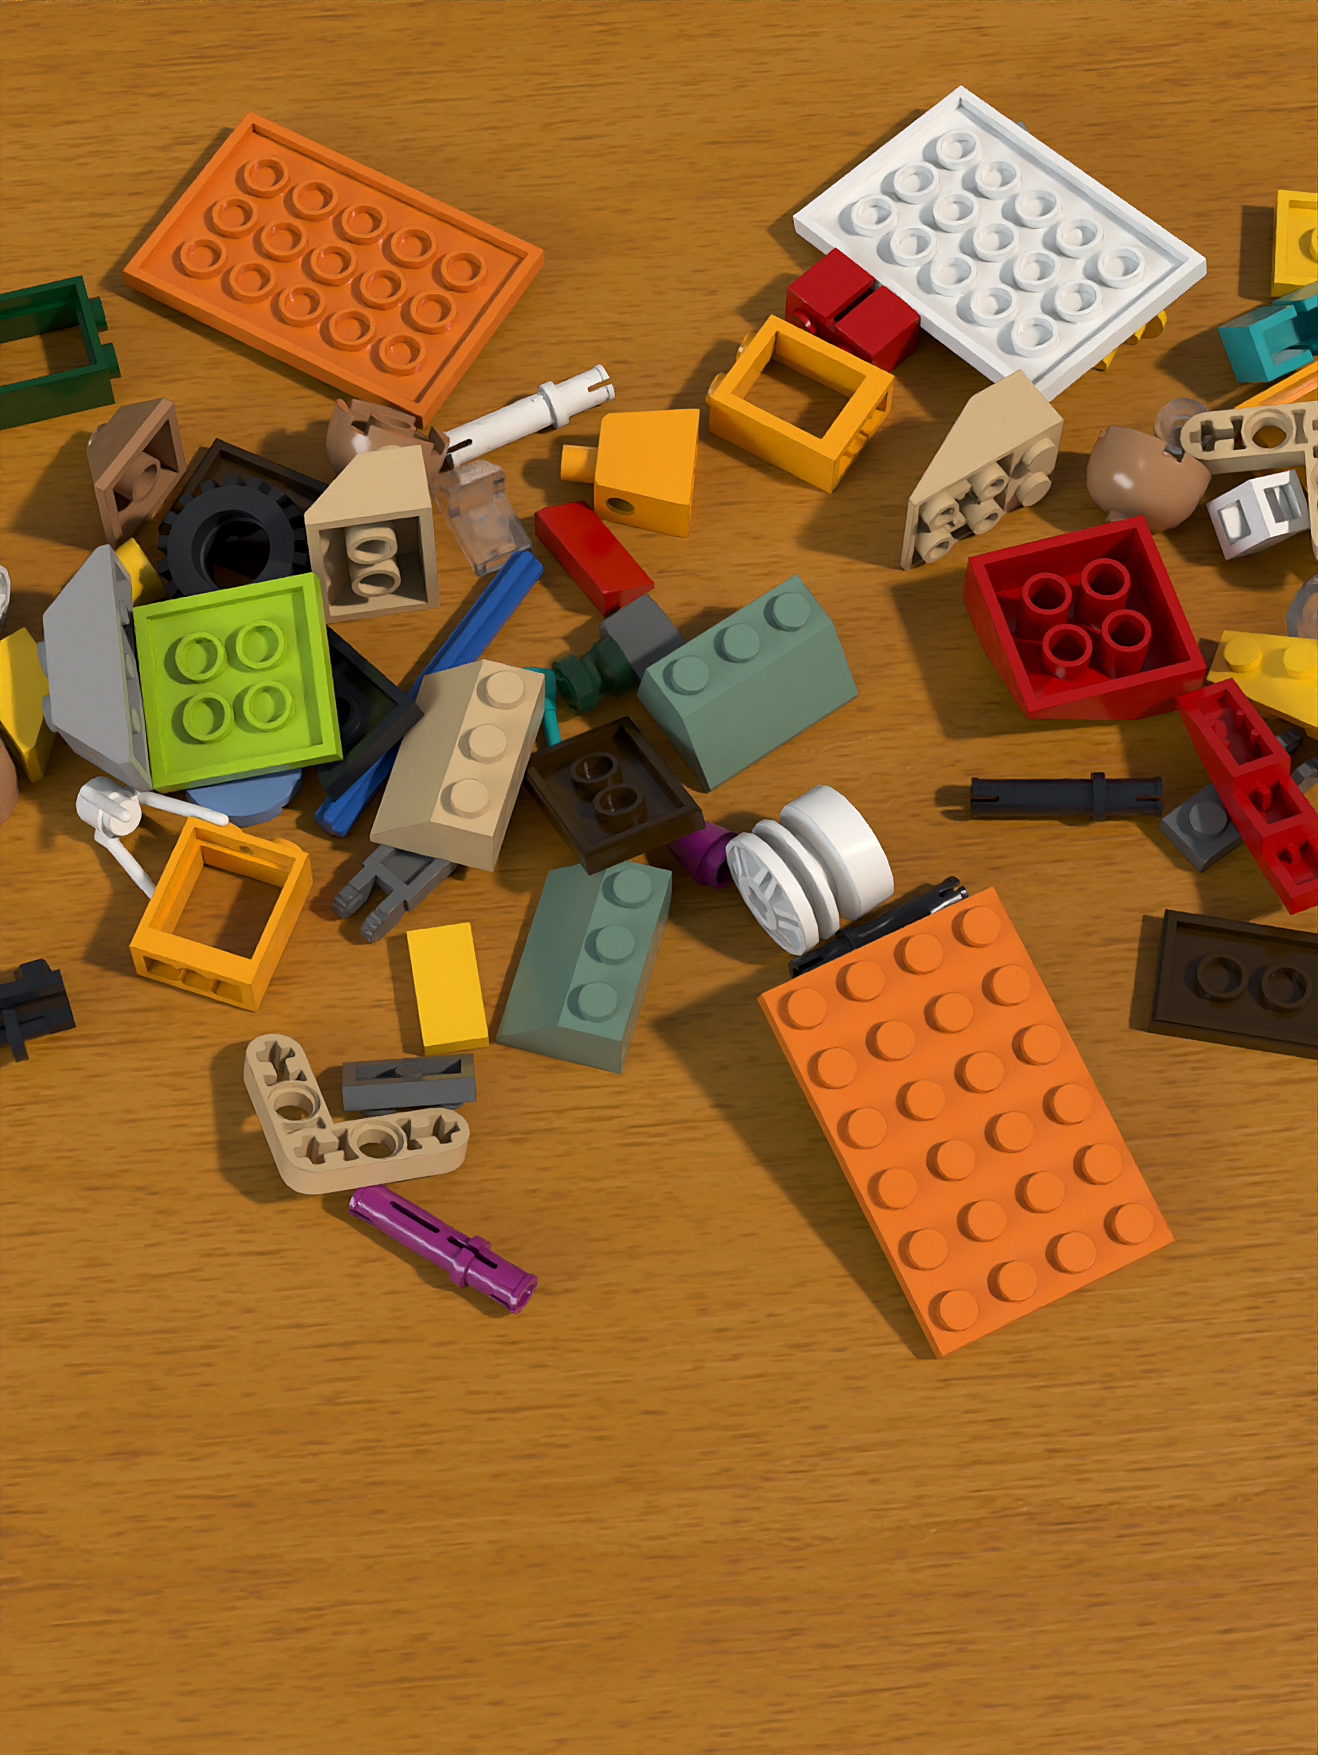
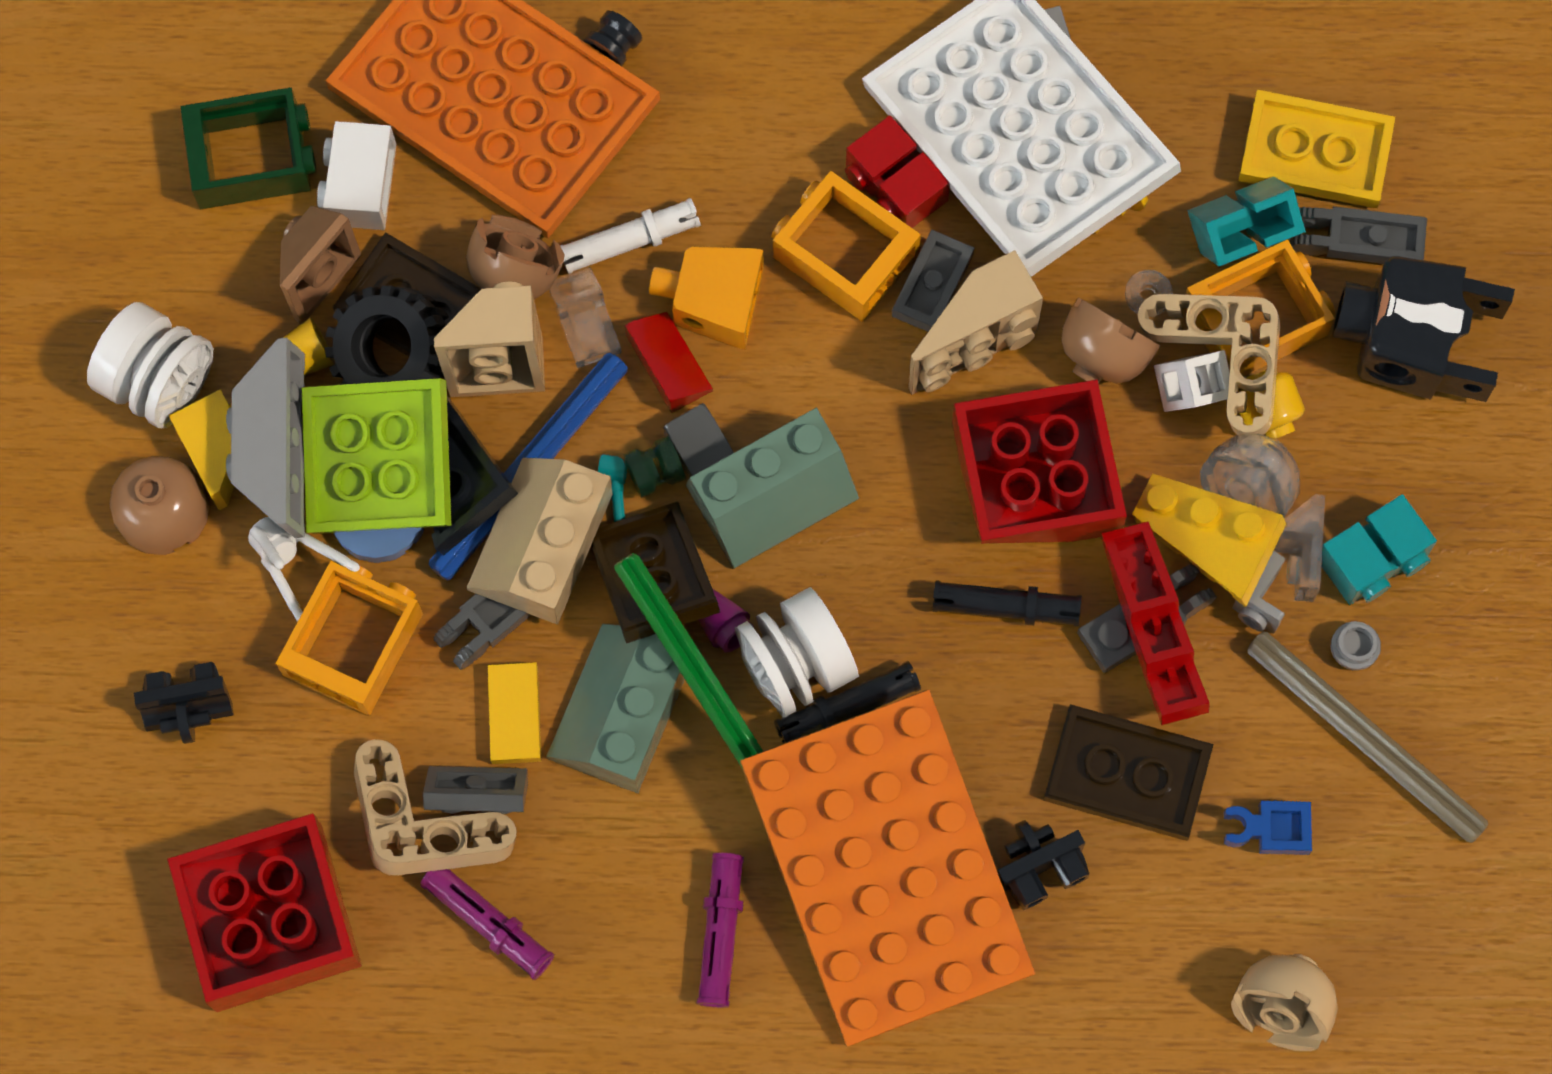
camera: 10 degrees right, 10 degrees up
none -> red slope [167,813,362,1013]
none -> white brick [317,121,396,230]
none -> black wheel [584,10,642,66]
none -> green axle [614,553,763,768]
none -> magenta pin [697,853,744,1008]
none -> dark grey plate [892,229,975,332]
none -> black hips [997,820,1089,910]

